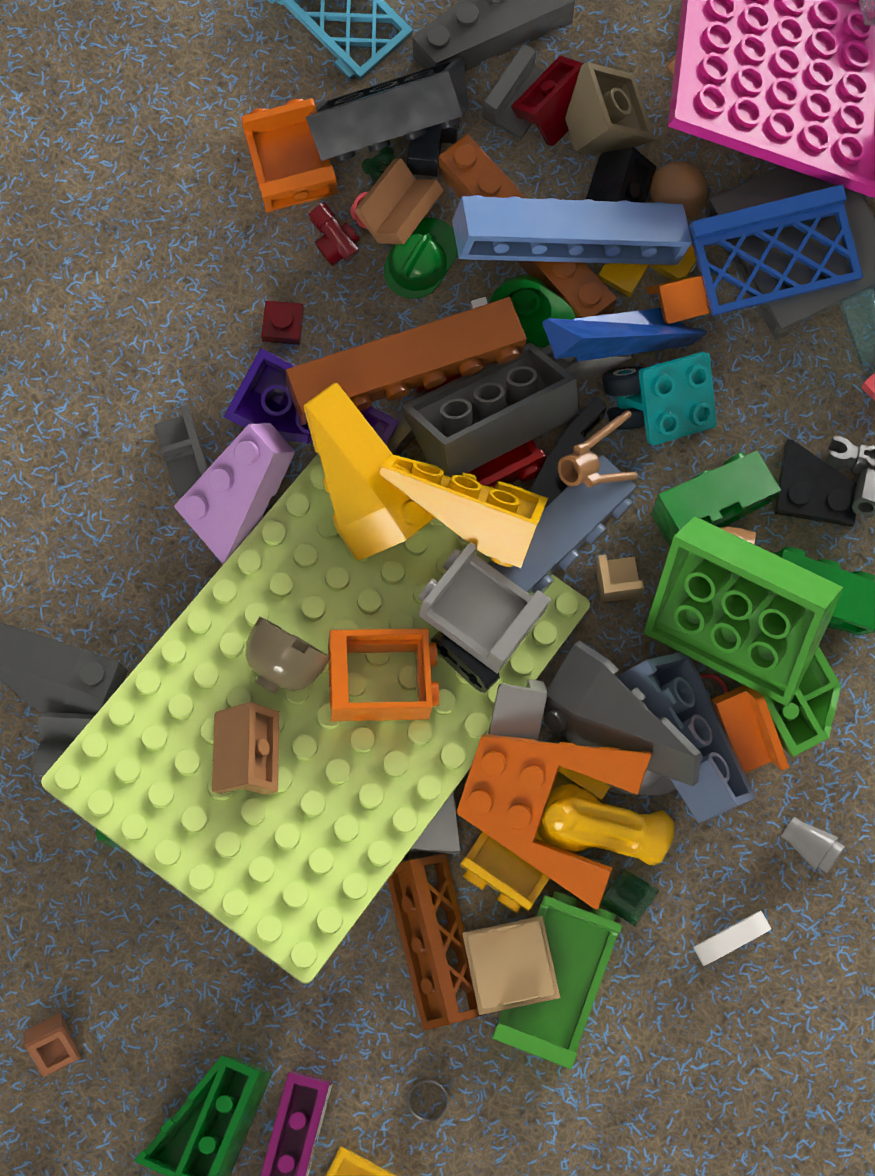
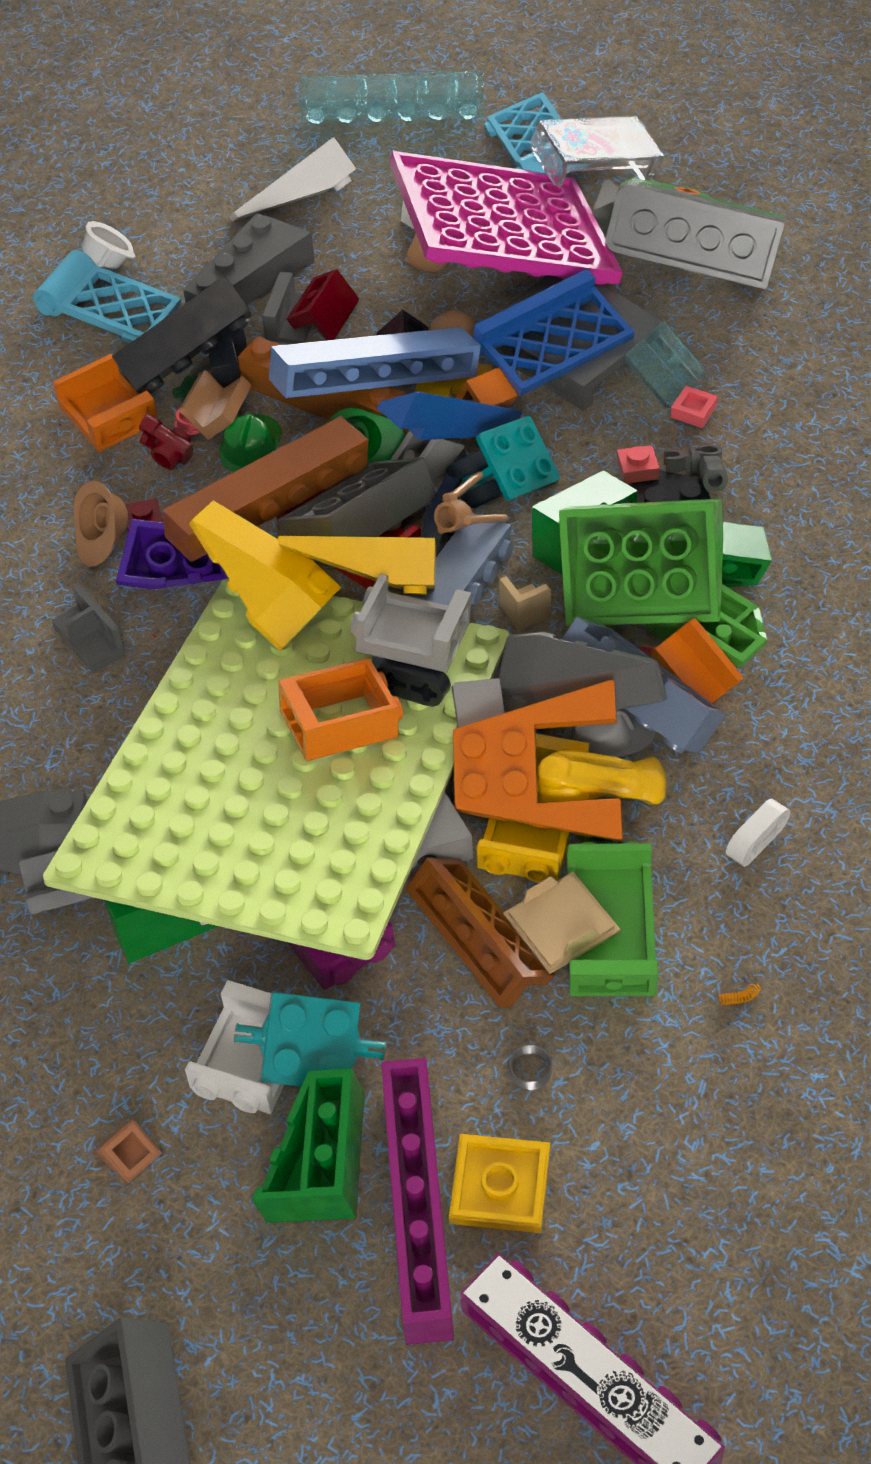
camera: 20 degrees left, 25 degrees down
lavender wedge [174,423,295,564] -> none
medium nougat panel [212,702,279,795] -> none
dark tan cylinder [245,616,330,693] -> none
dark tan slope [565,62,655,156] -> none
clear green plate [601,868,659,927] -> none
light grey cone [781,817,845,873] -> none
none -> medium nougat piece [73,481,128,567]
none -> white panel [185,980,284,1114]
none -> teal plate [234,992,386,1086]
none -> coral plate [617,445,660,484]
none -> light orange leg [719,983,761,1006]

